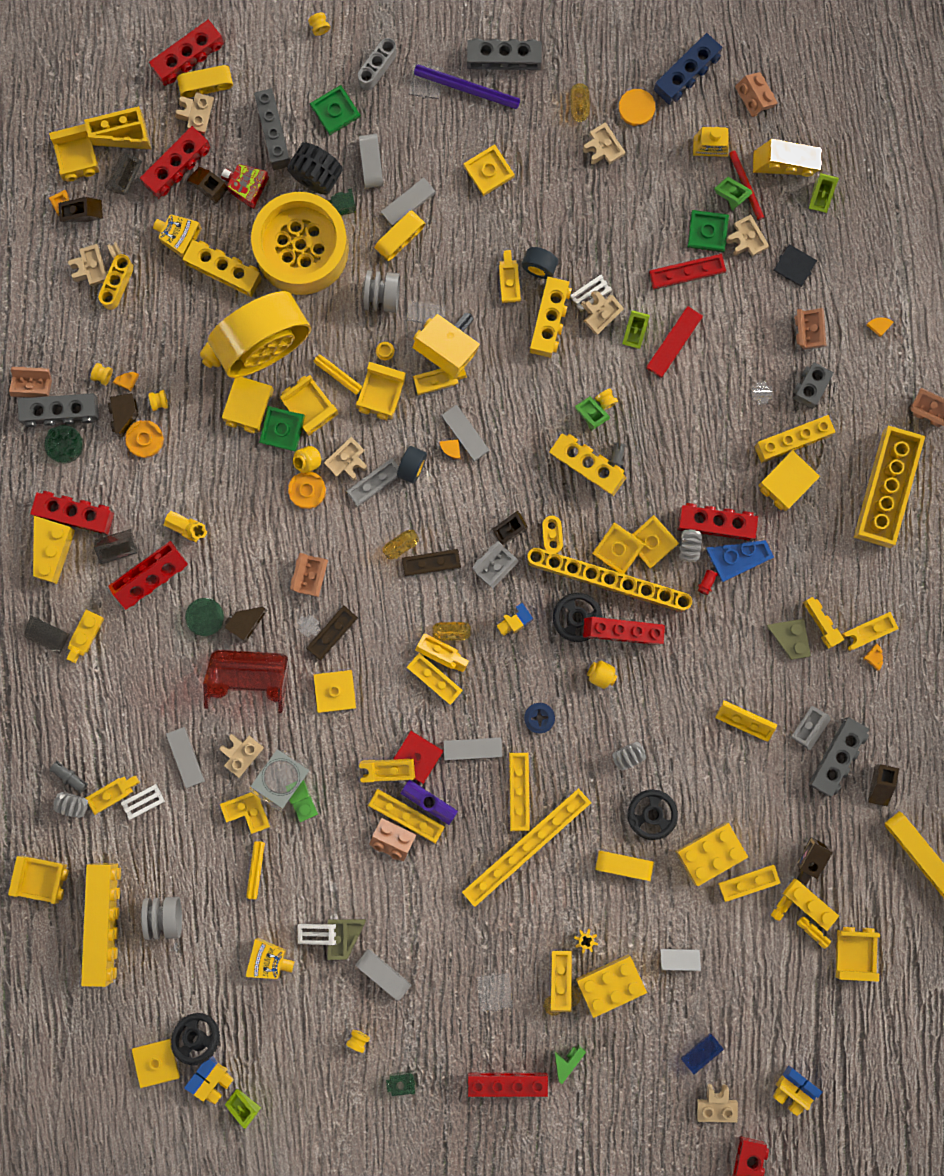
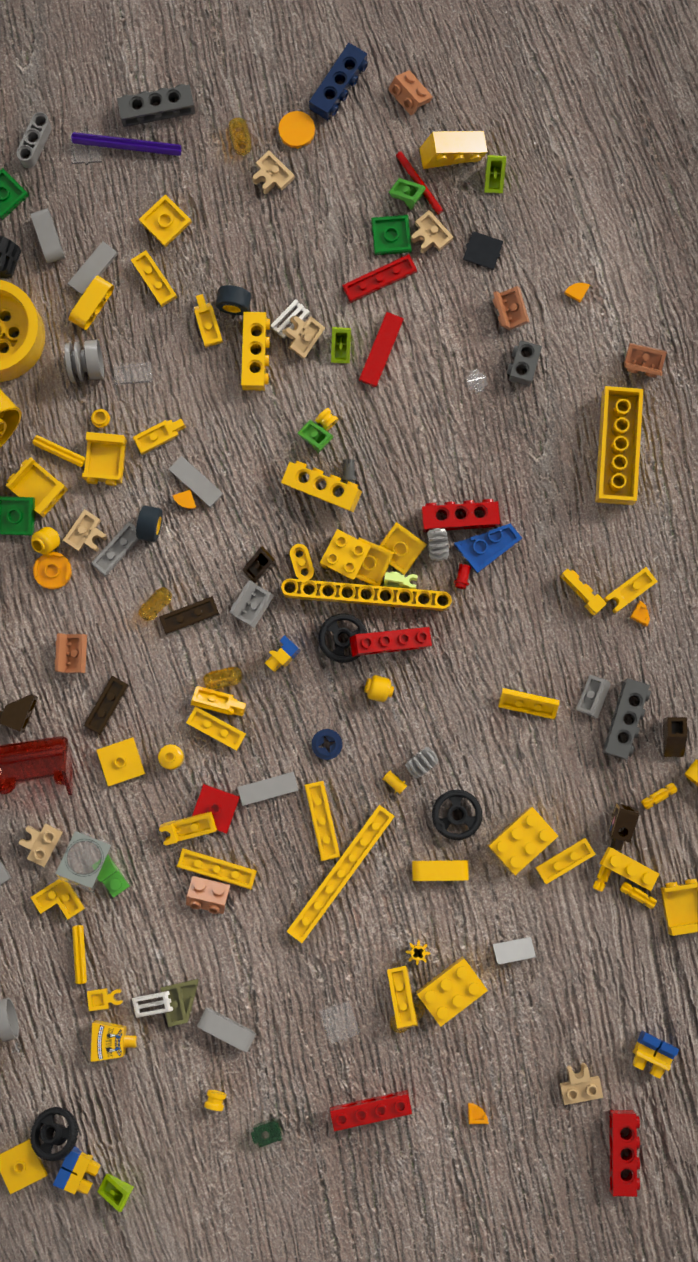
camera: 10 degrees left, 0 degrees up
clear gear [296,614,321,638] -> none
clear green brick [327,188,357,216] -> none
dark purple piece [400,780,458,825] -> none
yellow piece [412,313,480,378] -> none
bright green slope [554,1045,586,1084] -> none
clear blue plate [681,1033,724,1075] -> none
yellow torso [693,127,729,157] -> none
yellow brick [754,415,835,464] -> none
yellow panel [758,450,820,511] -> none
olive wing [766,619,811,660] -> none
none -> yellow plate [87,988,123,1011]
none -> yellow plate [131,250,177,307]
none -> yellow head [158,744,184,770]
none -> yellow bracket [320,529,371,580]
none -> yellow pin [382,770,407,794]
none -> yellowish green plate [383,572,418,589]
none -> light orange tile [468,1103,489,1124]
none -> yellow axle [641,783,678,809]

